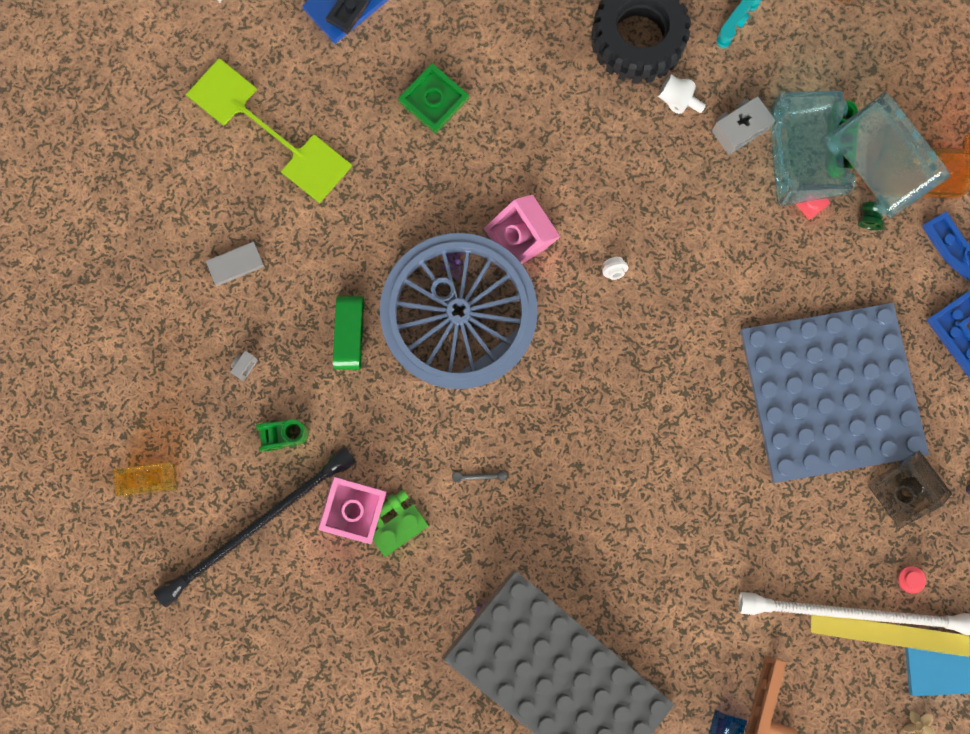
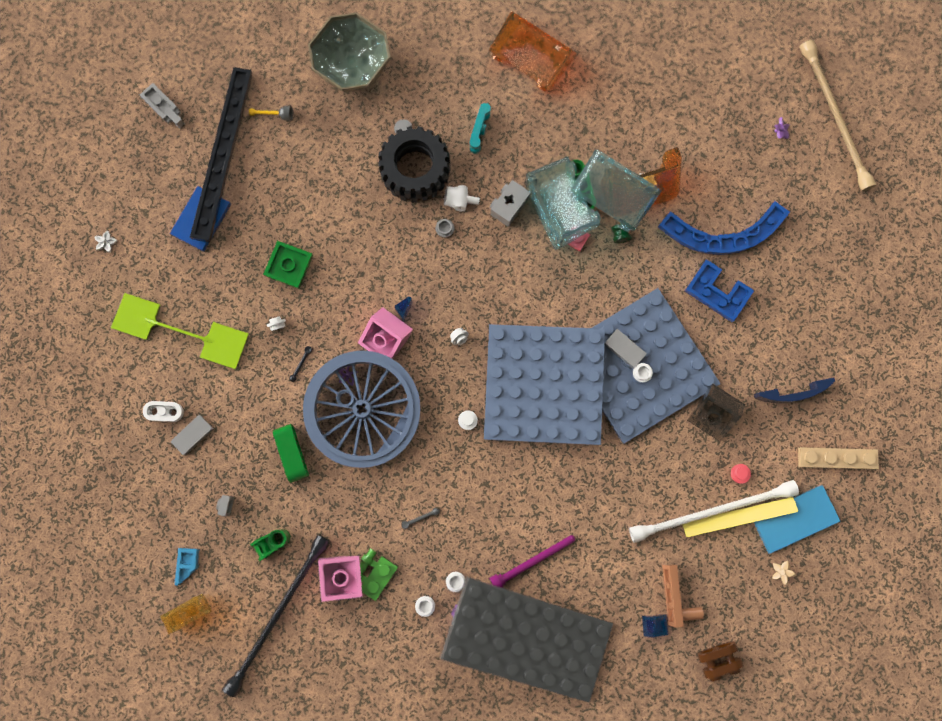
camera: 20 degrees left, 0 degrees up
none -> white plate [143,401,184,422]
none -> dark azure tile [175,548,200,586]
none -> white plate [267,316,286,331]
none -> black hinge [289,346,312,382]
none -> clear blue slope [394,297,413,322]
none -> white plate [415,596,435,617]
none -> light grey plate [435,219,454,238]
none -> white plate [446,572,465,592]
none -> white plate [458,411,478,430]
none -> sand blue plate [484,324,605,445]
none -> magenta piece [489,535,575,588]
none -> light grey tile [604,329,647,369]
none -> white plate [633,363,653,383]

